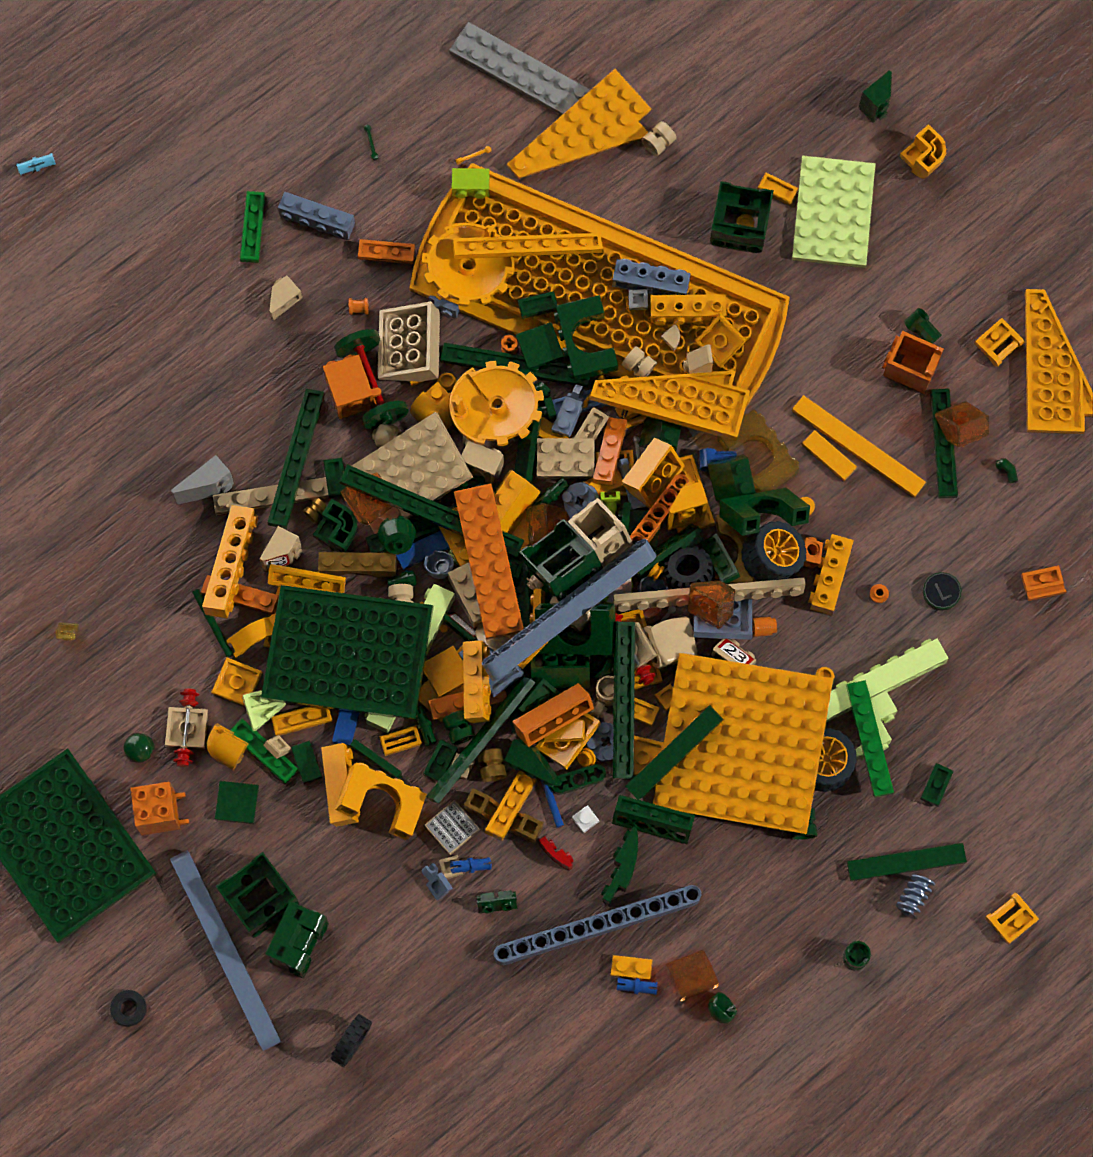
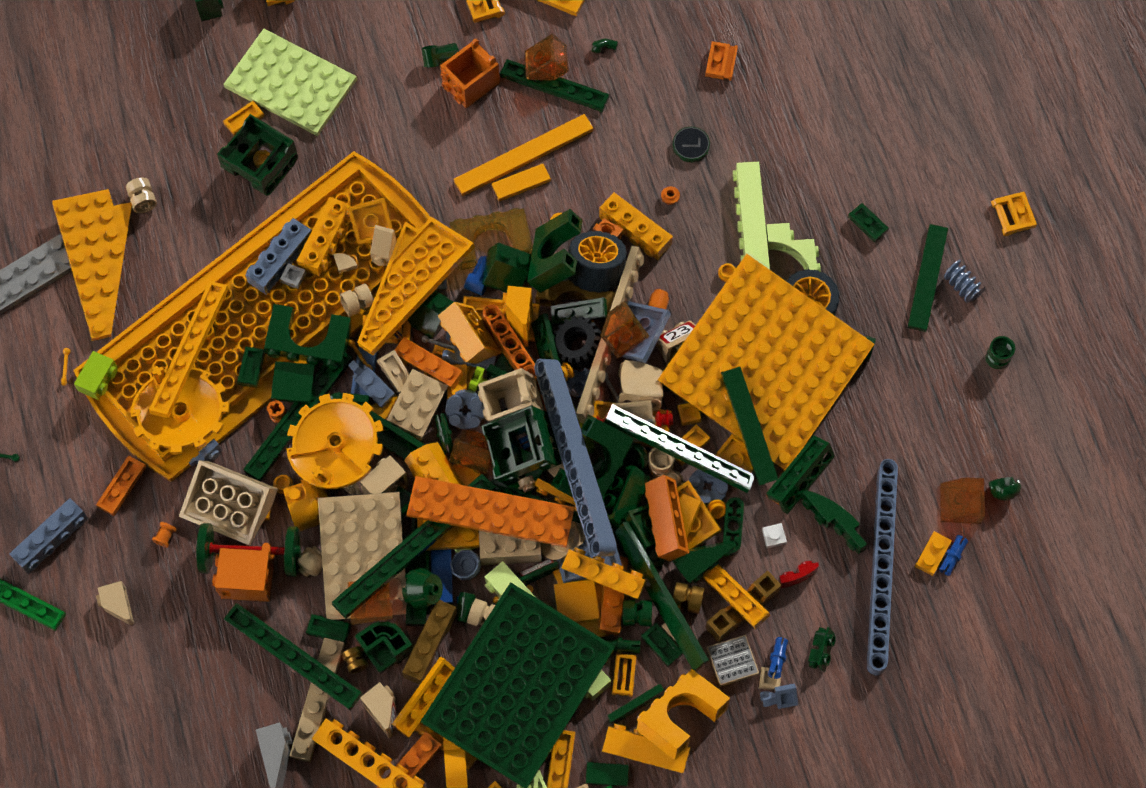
camera: 65 degrees left, 5 degrees down
blue tile [332,710,360,747] -> none
blue bar [540,779,564,828] -> none
green plate [846,680,894,798] -> none

